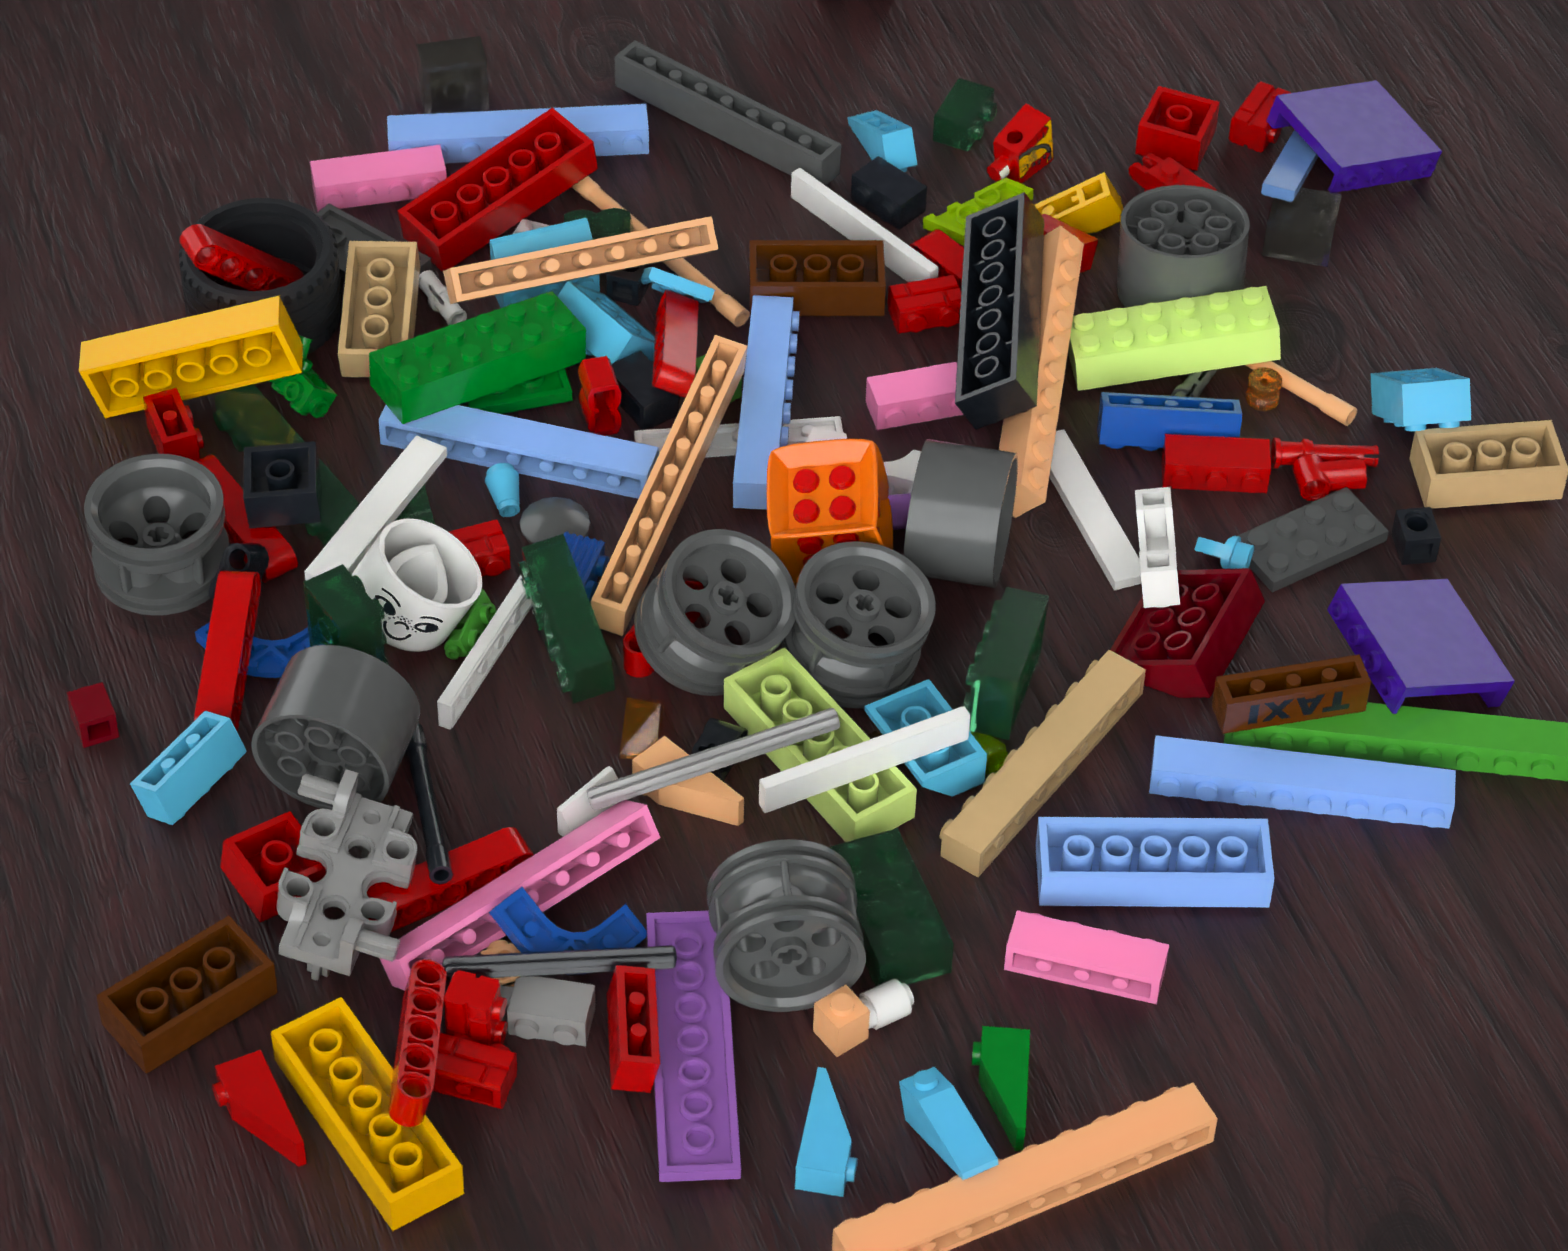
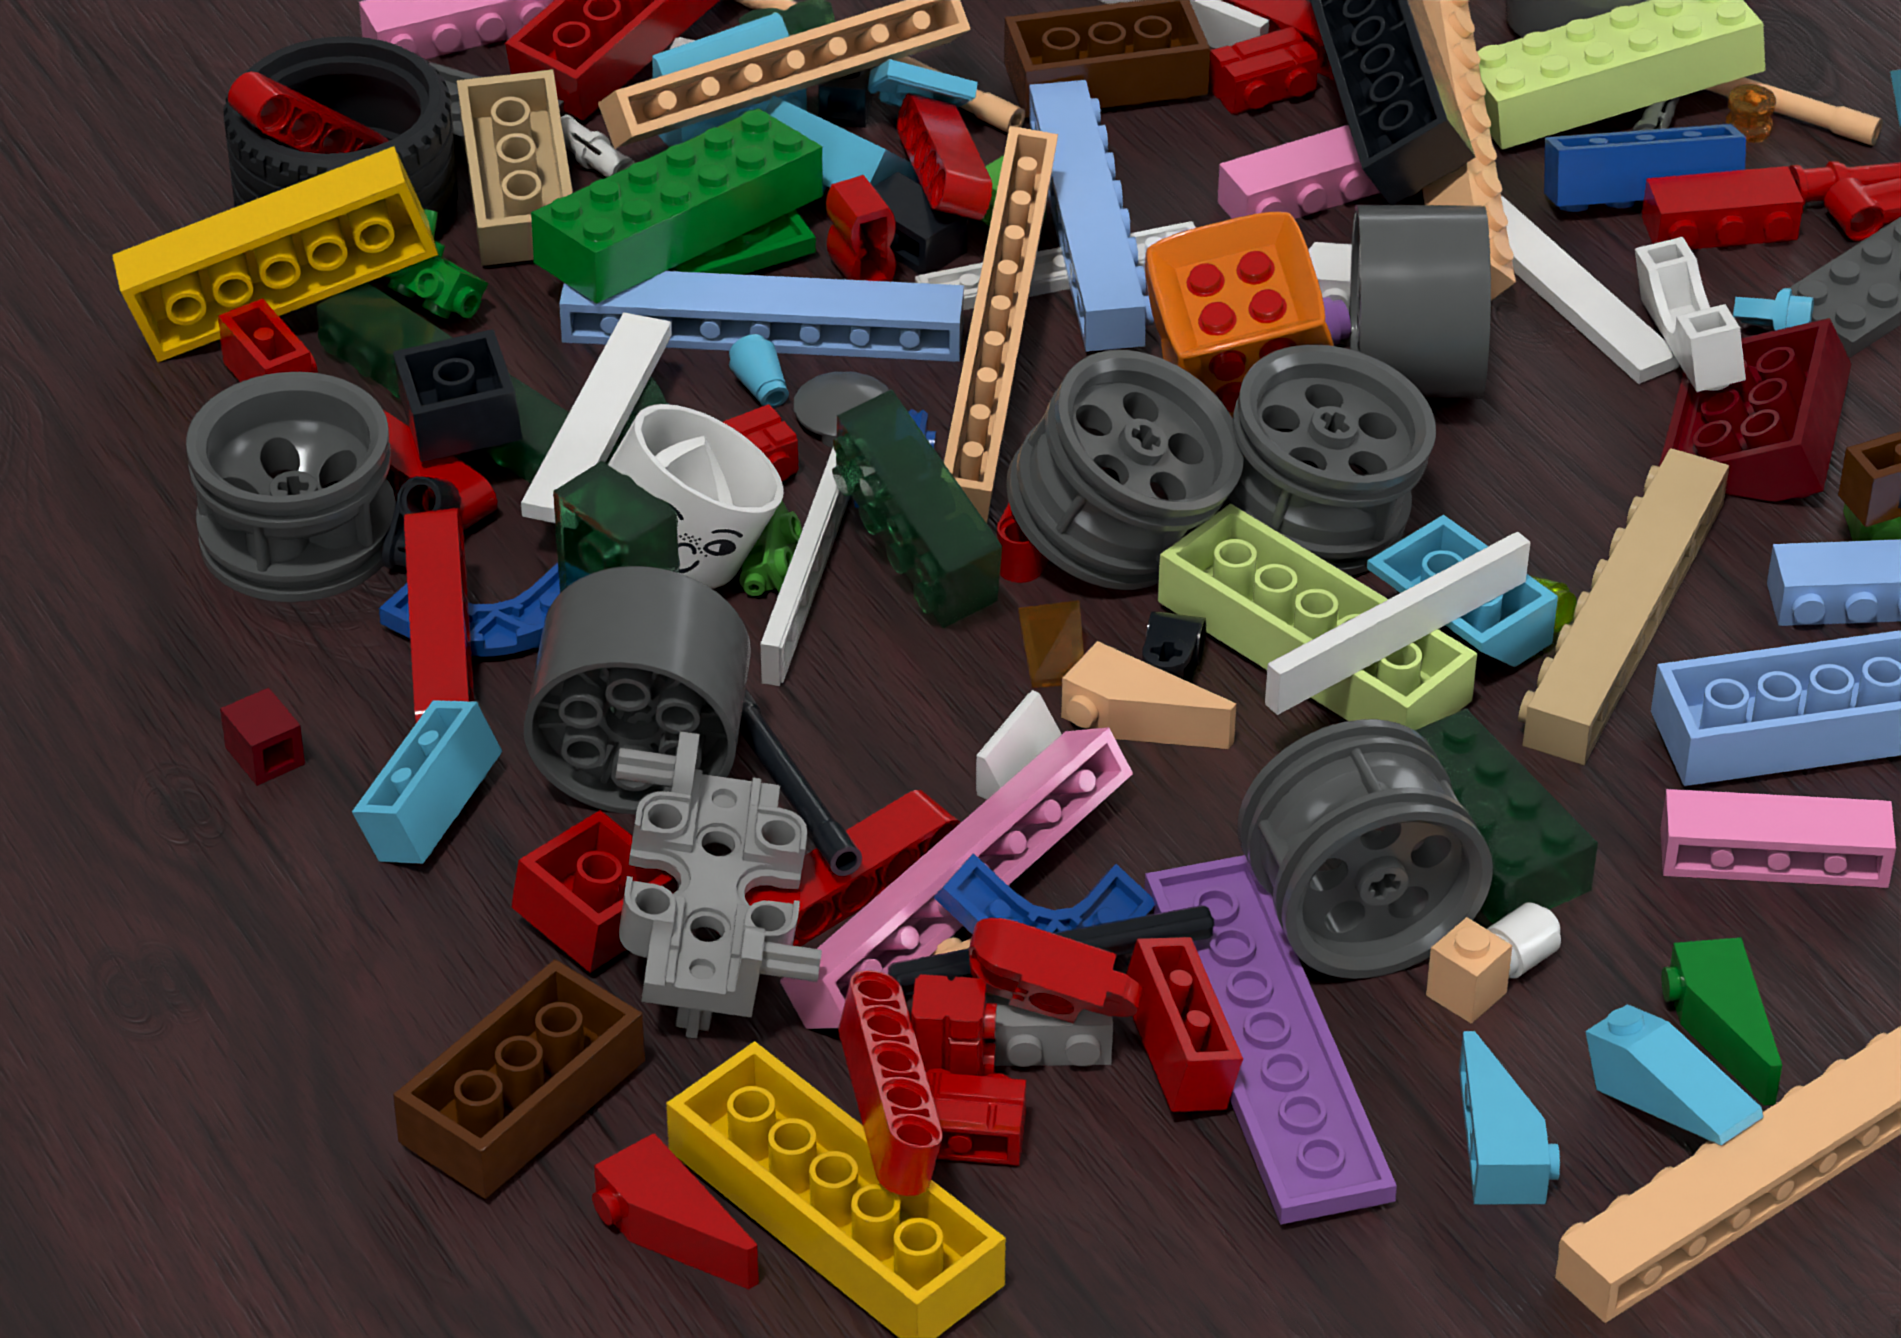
camera: 10 degrees left, 5 degrees down
light grey axle [587,708,840,810] -> none
clear green brick [963,587,1049,740] -> none
none -> red piece [968,918,1143,1023]

